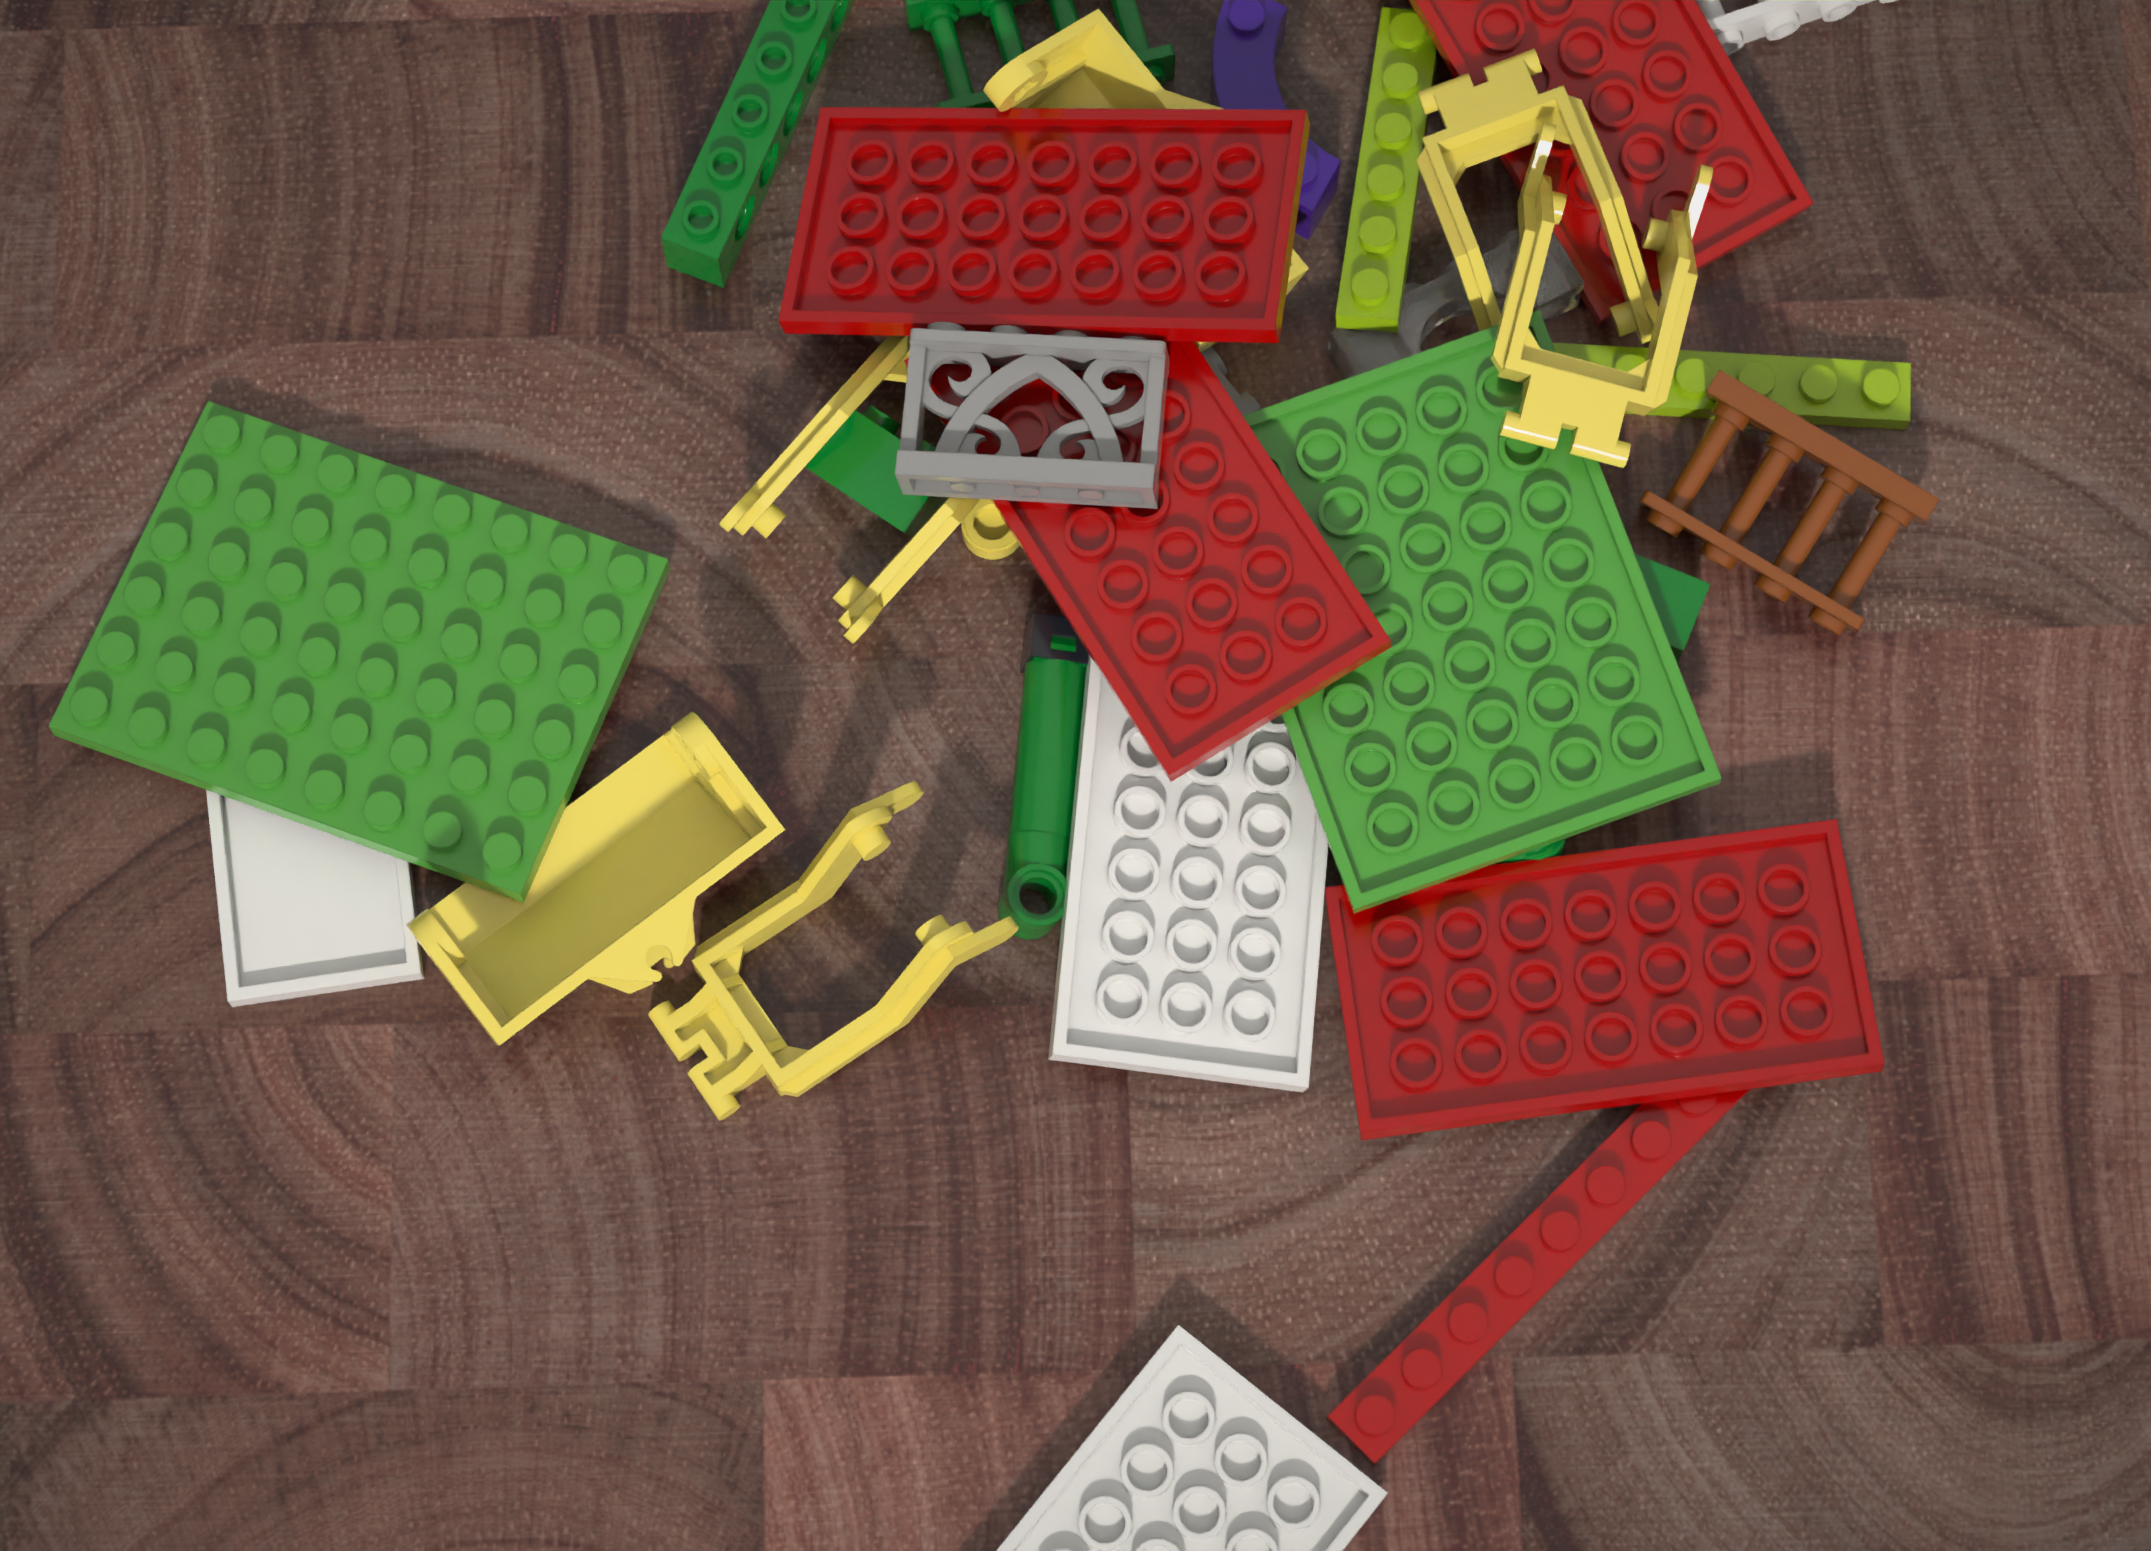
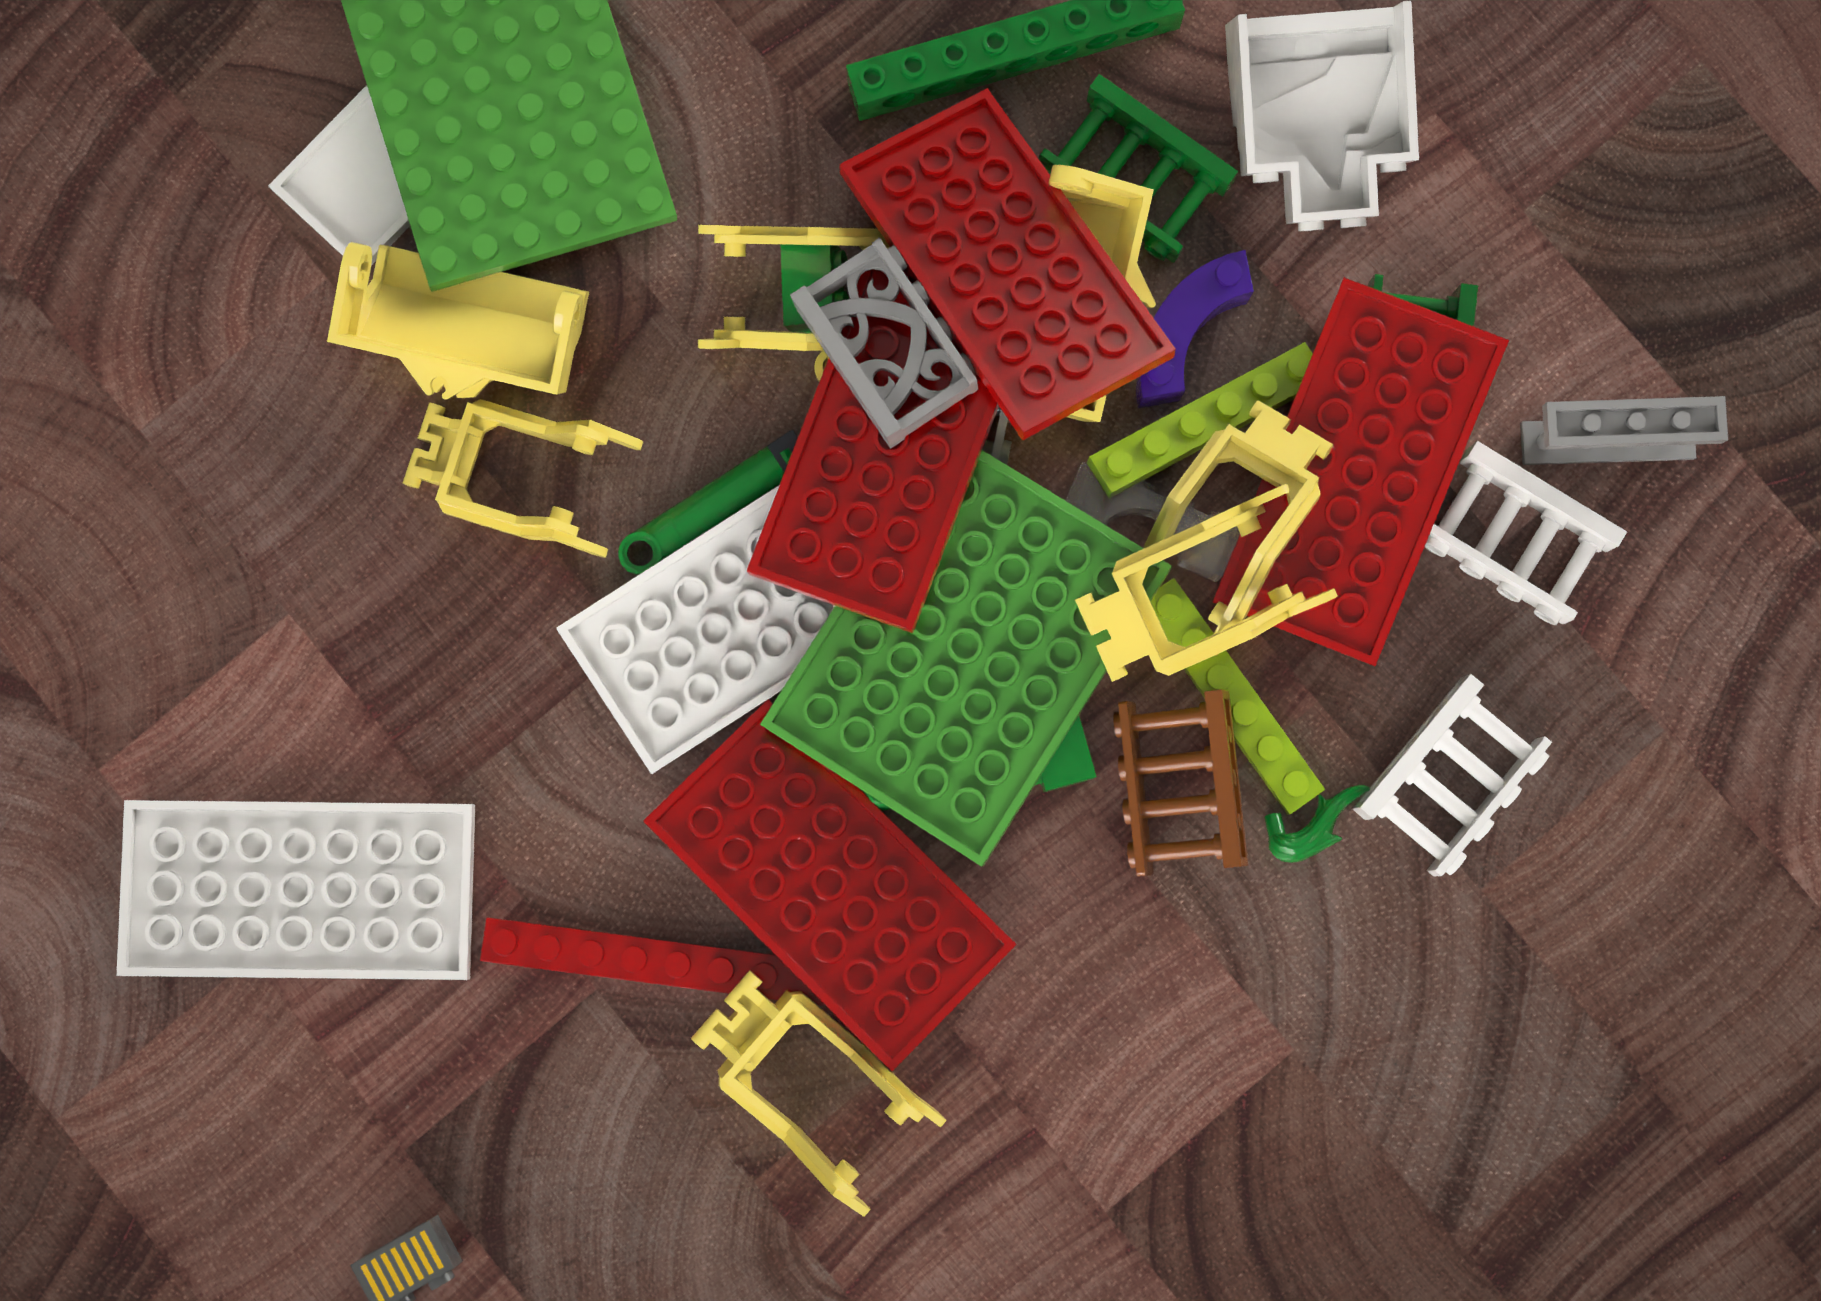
camera: 55 degrees right, 10 degrees up
none -> light yellow piece [691,970,947,1217]
none -> green piece [1264,785,1370,863]
none -> white fence [1353,674,1552,876]

